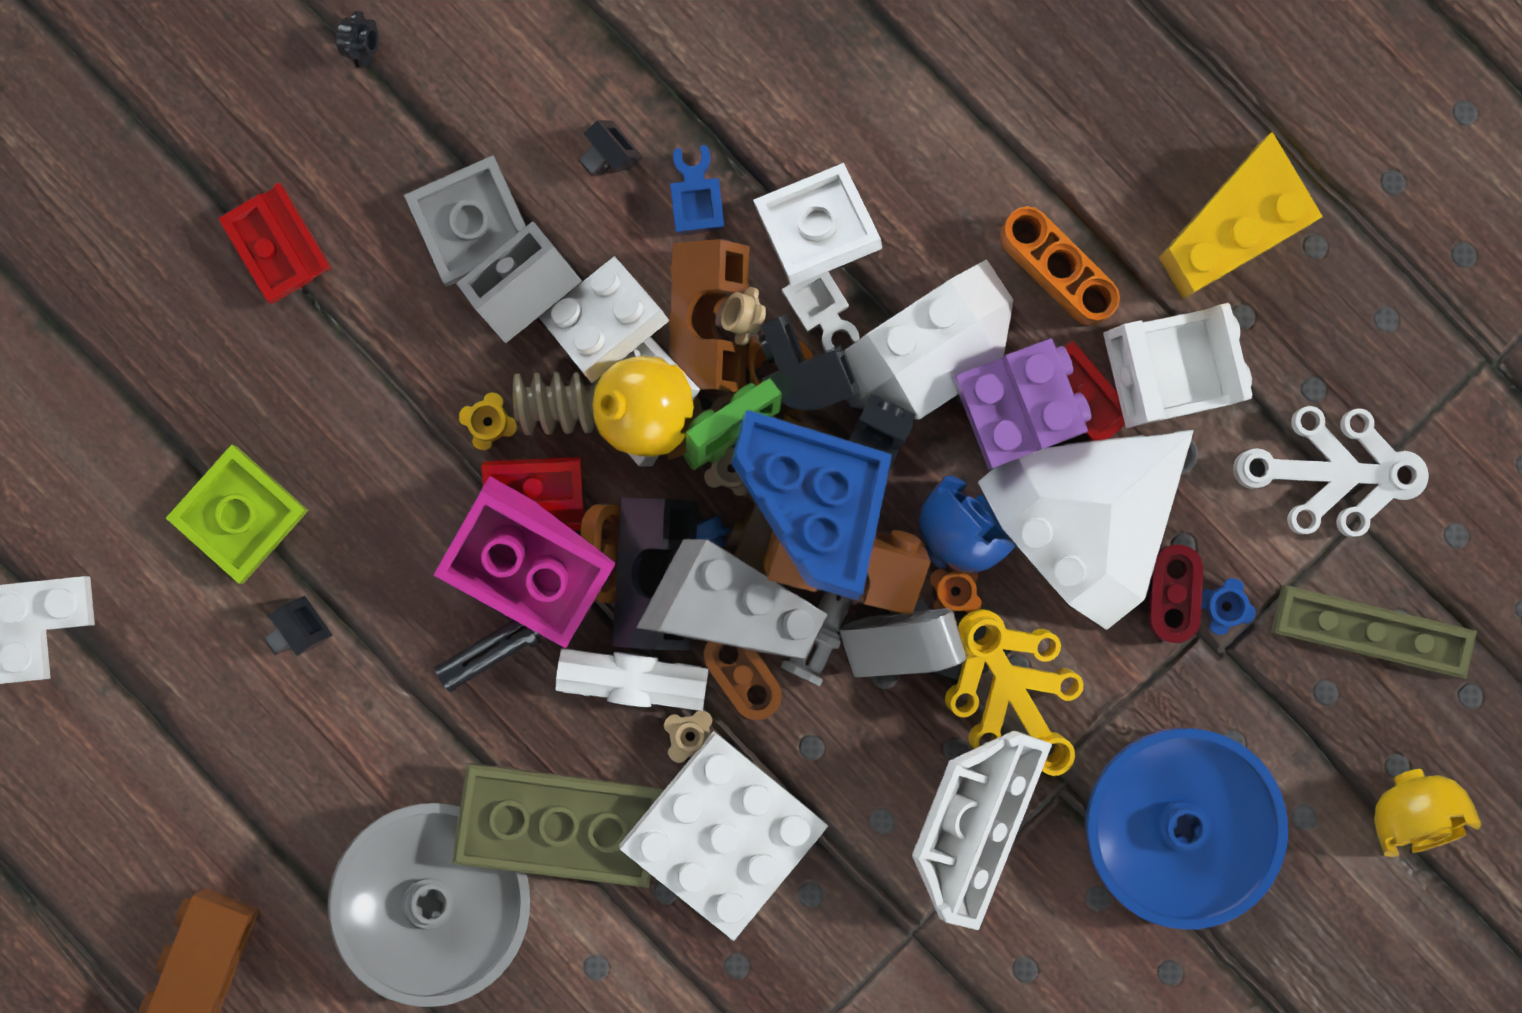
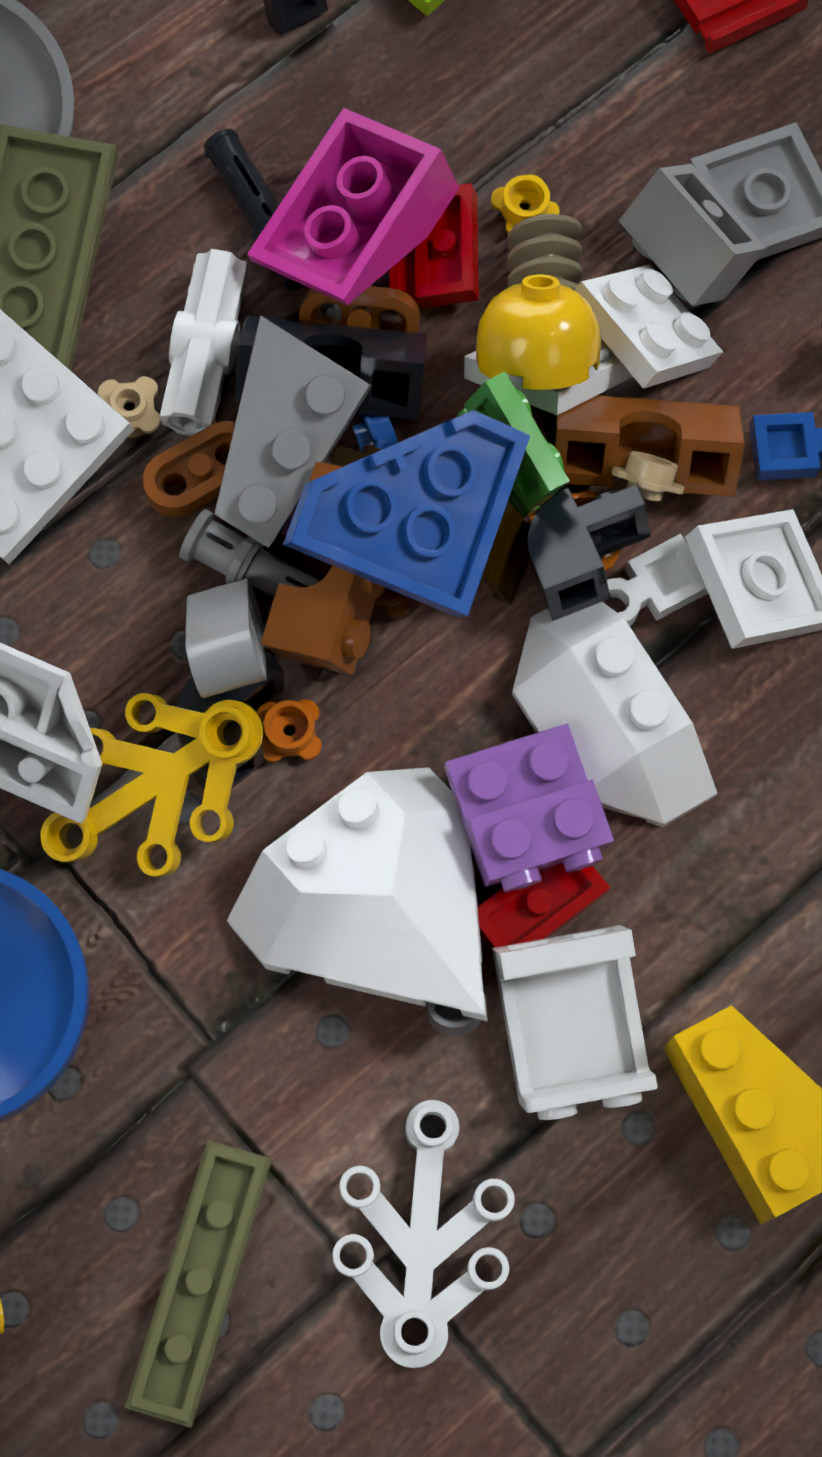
camera: 85 degrees right, 15 degrees down
black brick [848,393,916,473] -> none
blue cylinder [919,475,1017,574] -> none
orange beam [1000,206,1120,326] -> none
dark red plate [1148,544,1203,643] -> none
blue plate [1201,578,1255,635] -> none

